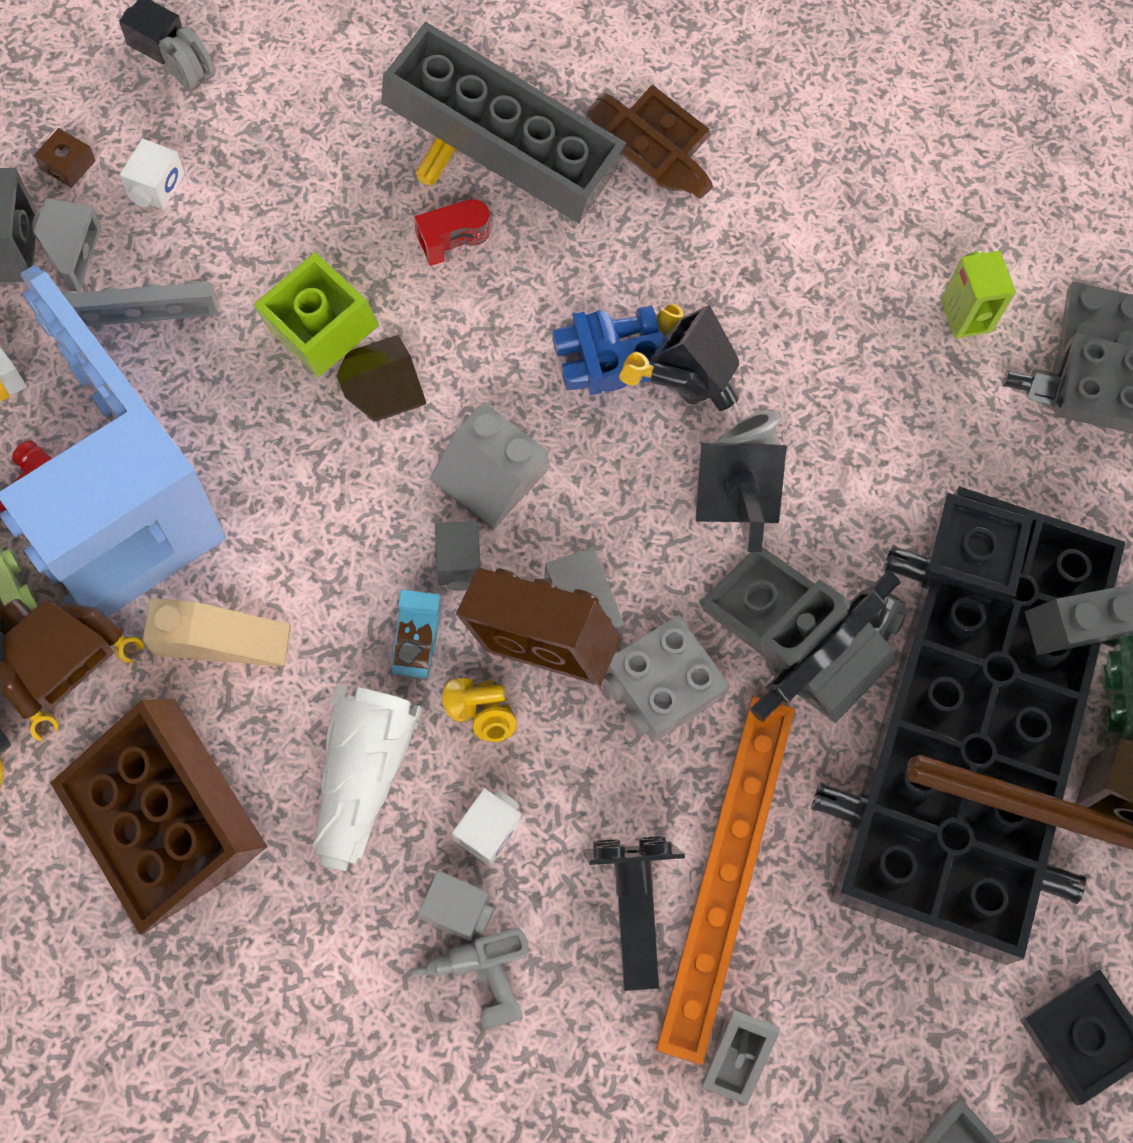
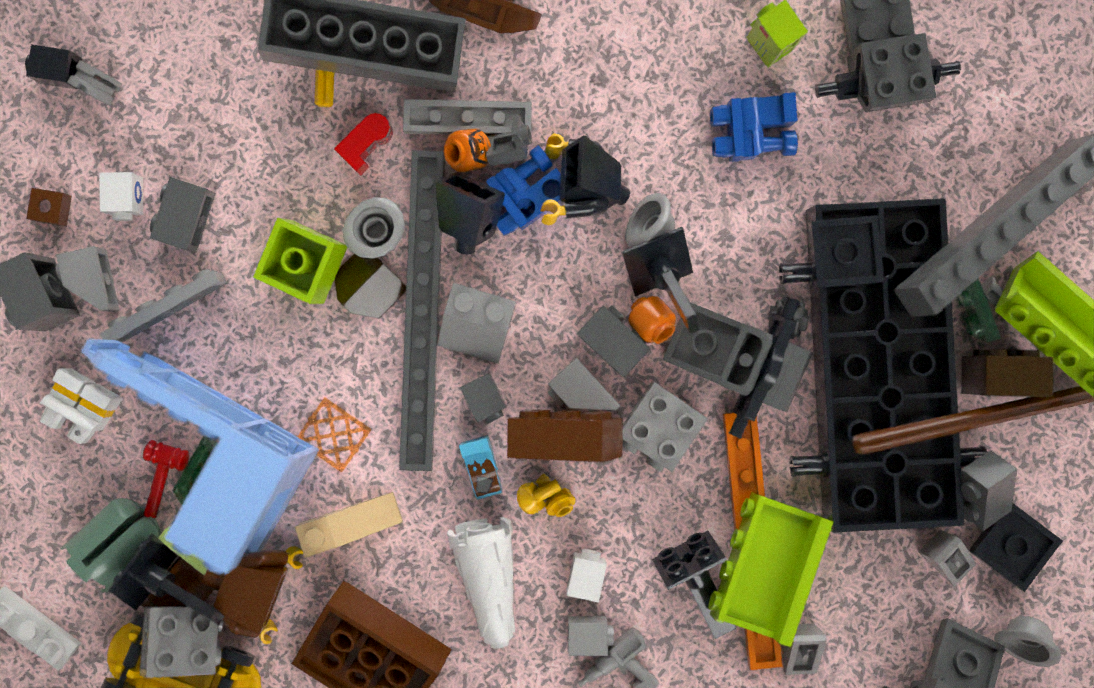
camera: 15 degrees left, 20 degrees up
none -> dark grey brick [150,177,216,253]
none -> clear orange window [297,397,372,472]
none -> light grey hat [343,197,405,259]
none -> dark grey plate [399,150,445,471]
none -> light grey plate [403,99,532,136]
none -> black torso [435,172,505,255]
none -> orange head [444,129,491,172]
none -> dark grey bracket [486,115,532,166]
none -> dark grey brick [576,305,650,377]
none -> orange head [628,296,676,344]
none -> lime panel [708,492,833,647]
none -> blue hips [709,92,798,162]
none -> light grey slope [919,530,976,587]
none -> dark grey brick [961,450,1017,531]

